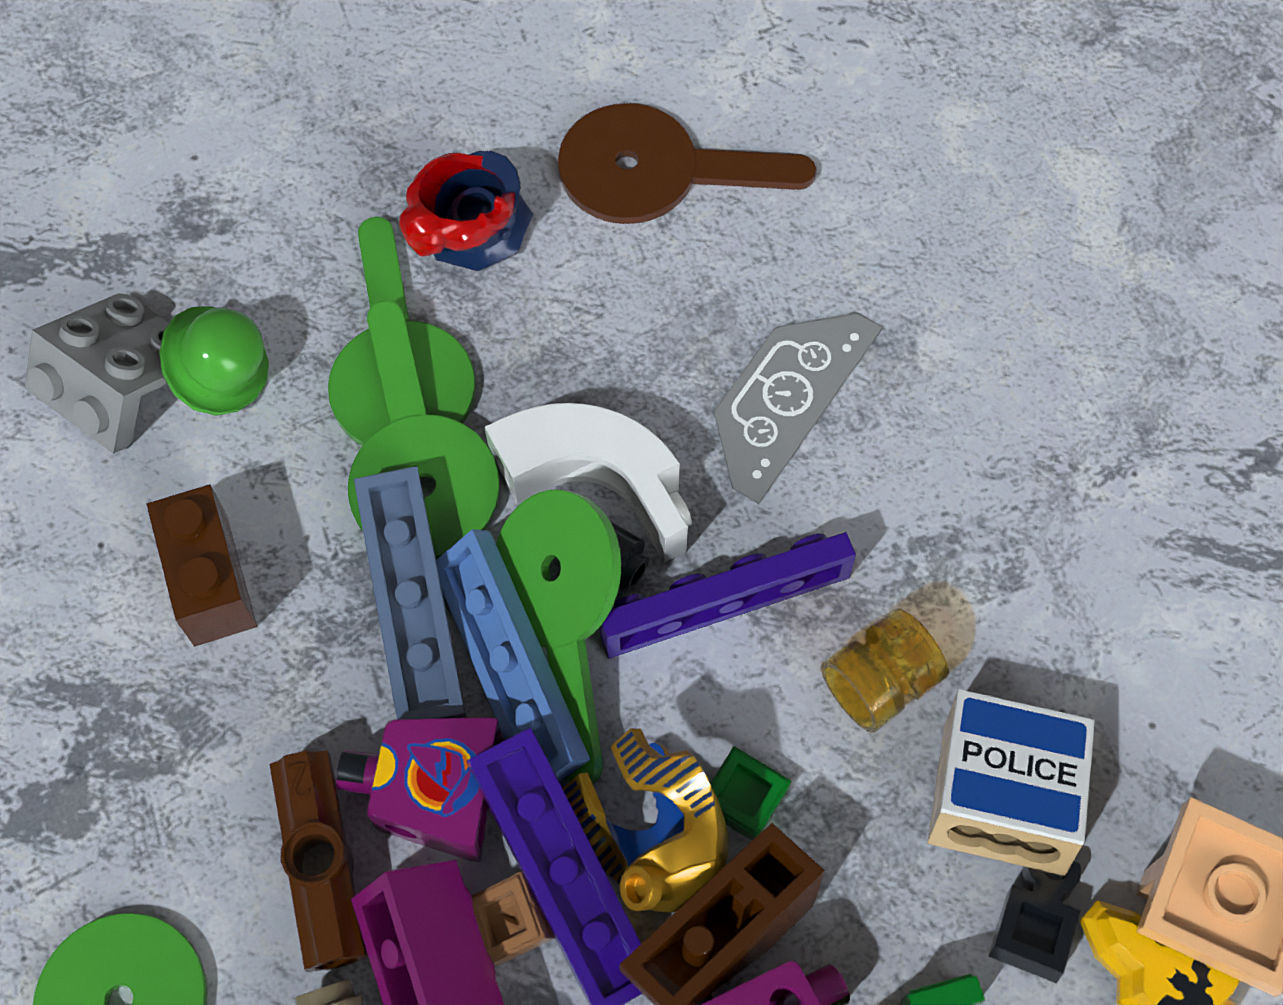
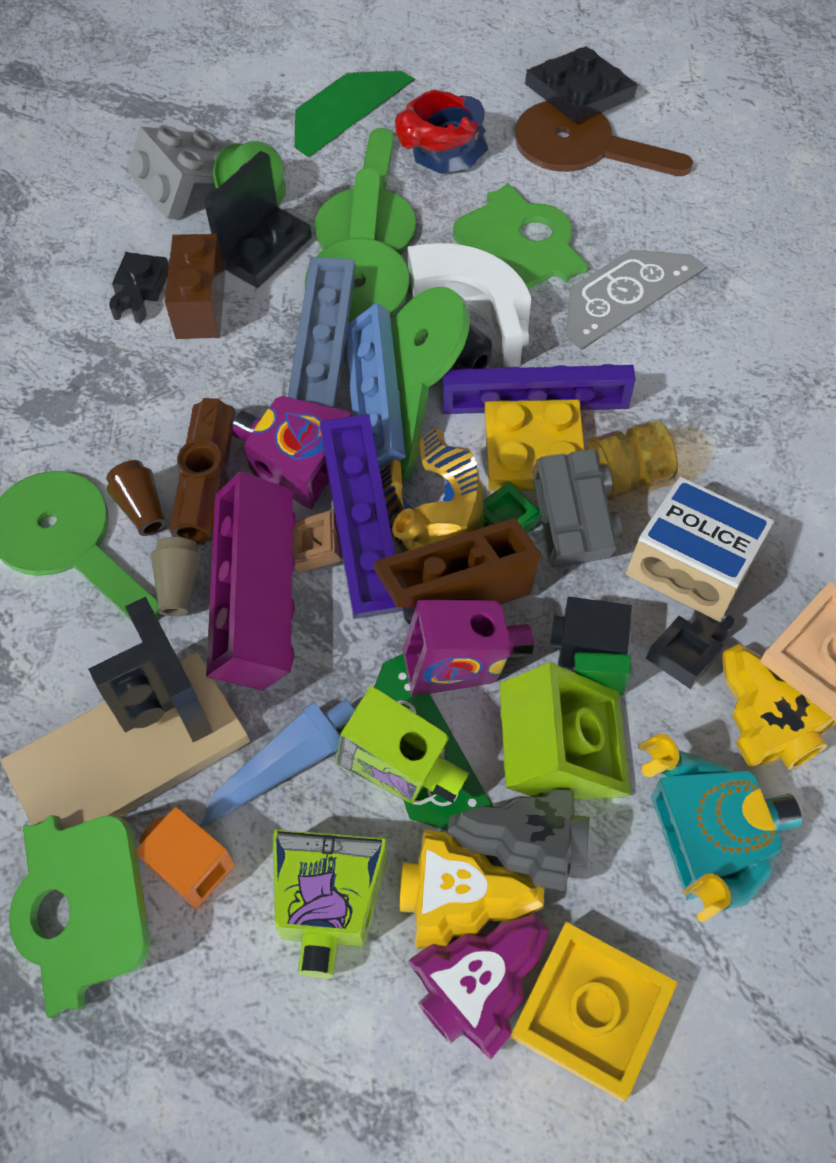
camera: 20 degrees right, 5 degrees down
none -> reddish brown cone [106,460,167,536]
none -> black plate [109,252,169,324]
none -> black bracket [204,151,312,289]
none -> green sticker [295,70,415,157]
none -> bright green piece [453,183,588,289]
none -> yellow plate [484,400,584,491]
none -> black plate [525,46,638,123]
none -> dark grey brick [532,449,623,567]
none -> black brick [550,596,632,669]

